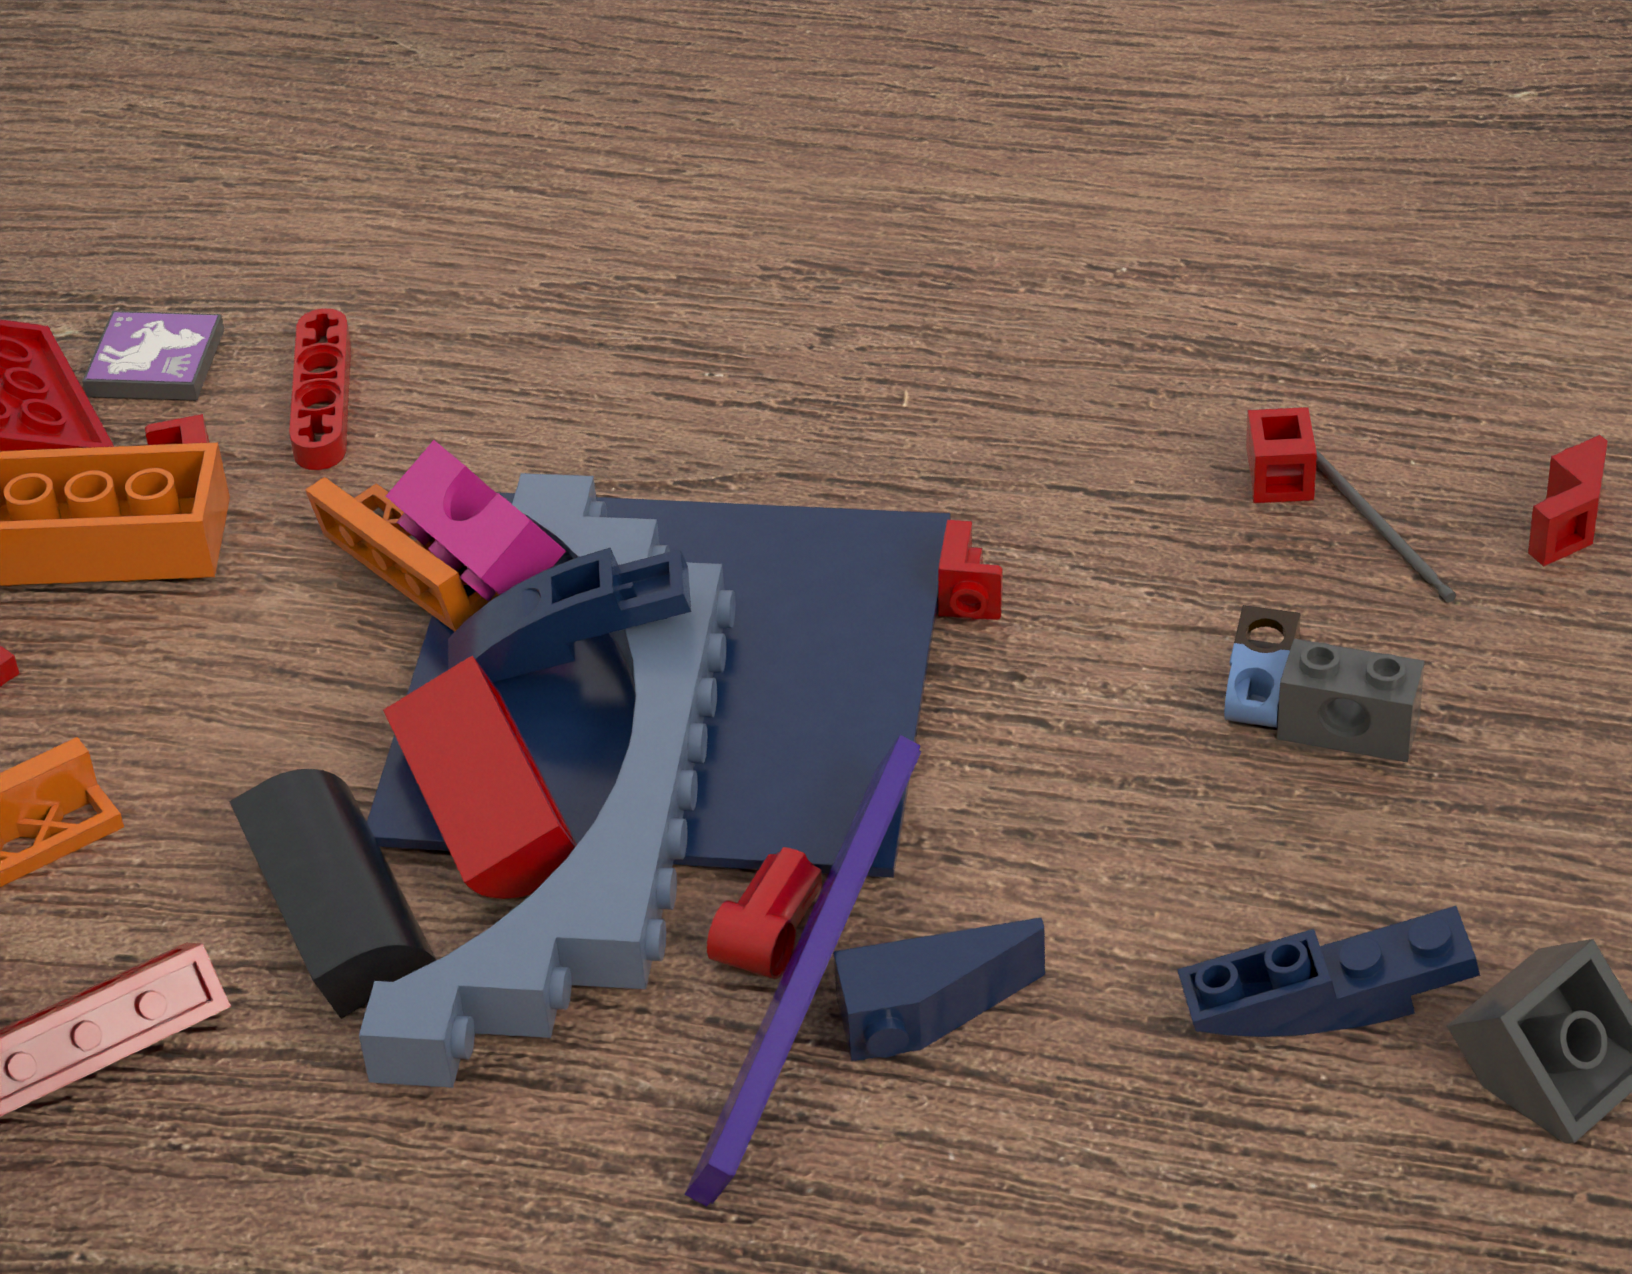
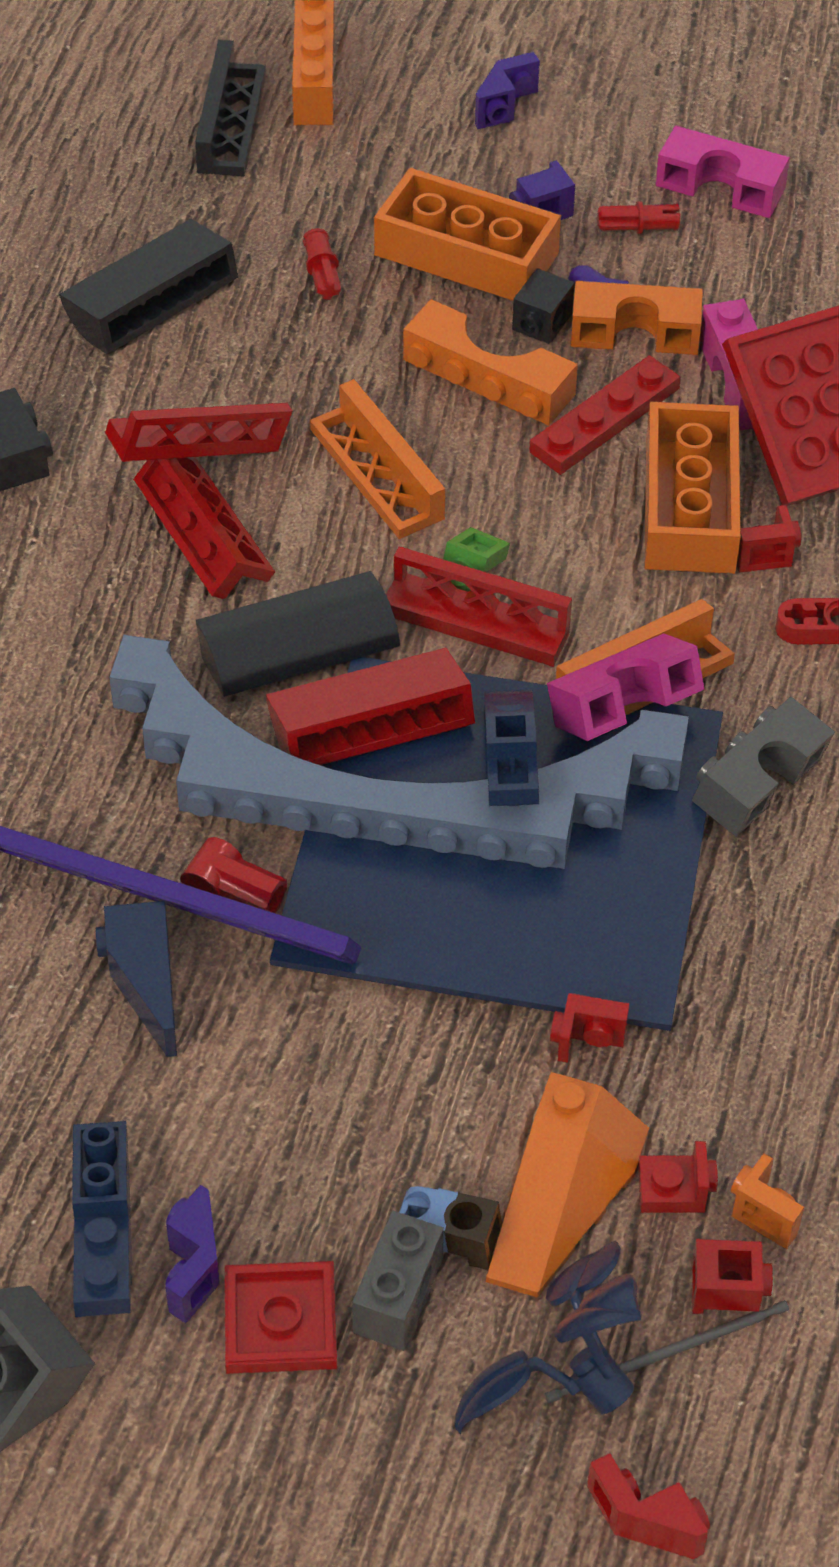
camera: 90 degrees right, 10 degrees up
none -> dark purple slope [165,1184,220,1324]
none -> red tile [225,1261,337,1374]
none -> red fence [386,546,572,667]
none -> bright green bracket [443,527,510,591]
none -> dark blue plant [455,1241,641,1435]
none -> orange wedge [486,1072,649,1298]
none -> red bracket [638,1141,718,1213]
none -> dark grey arch [692,696,835,837]
none -> orange bracket [731,1153,804,1249]

